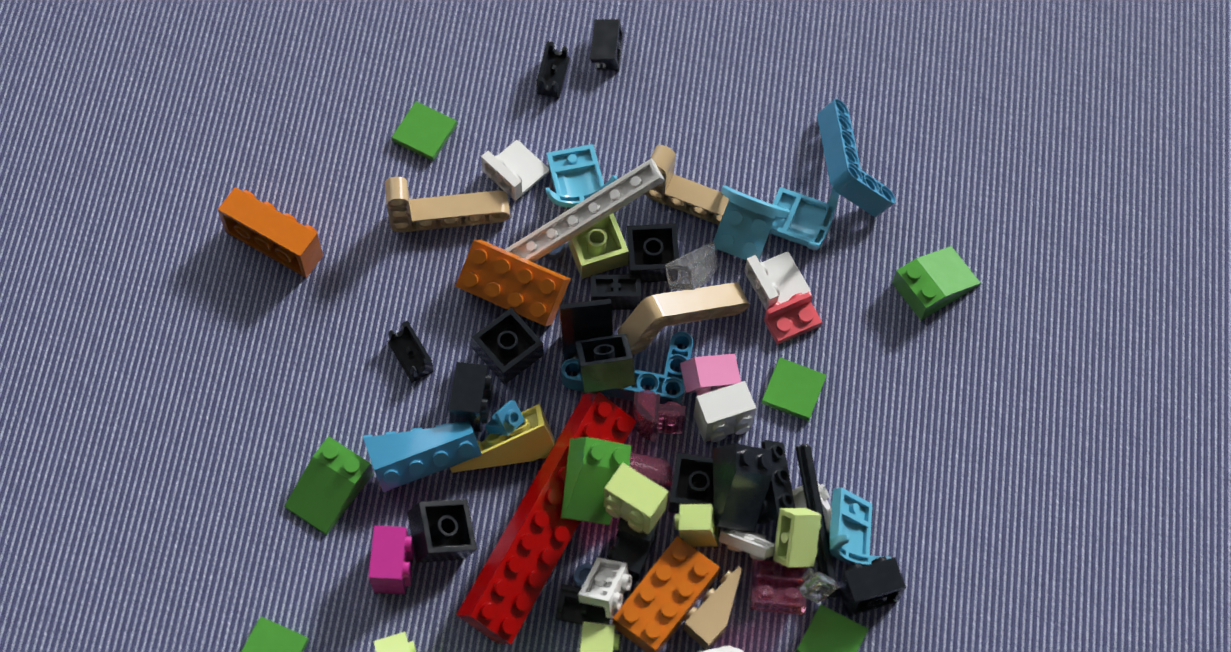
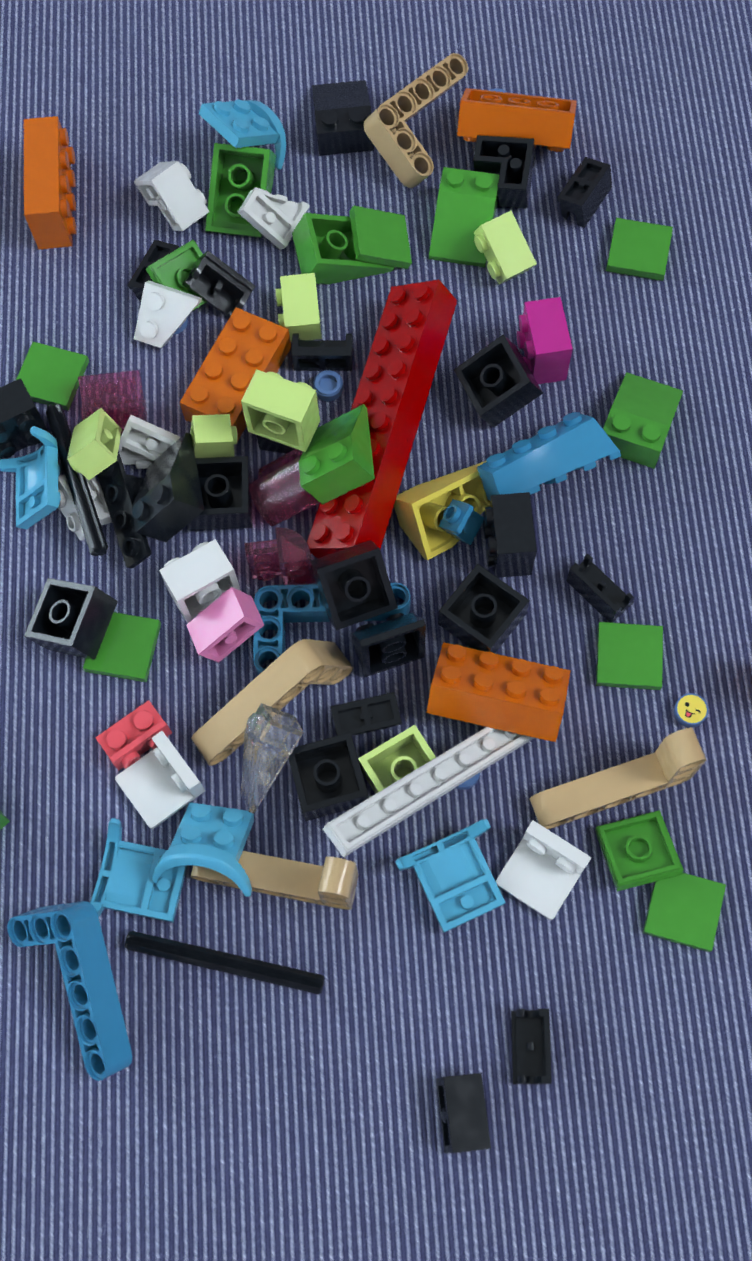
camera: 175 degrees right, 5 degrees up
white bracket [578,557,632,619] -> none
tan slope [683,567,742,650] -> none
clear tile [799,568,838,604] -> none
none -> black brick [24,578,118,660]
none -> black axle [125,931,325,994]
none -> bright green tile [595,810,683,892]
none -> bright green tile [596,622,663,690]
none -> light yellow tile [674,693,708,728]

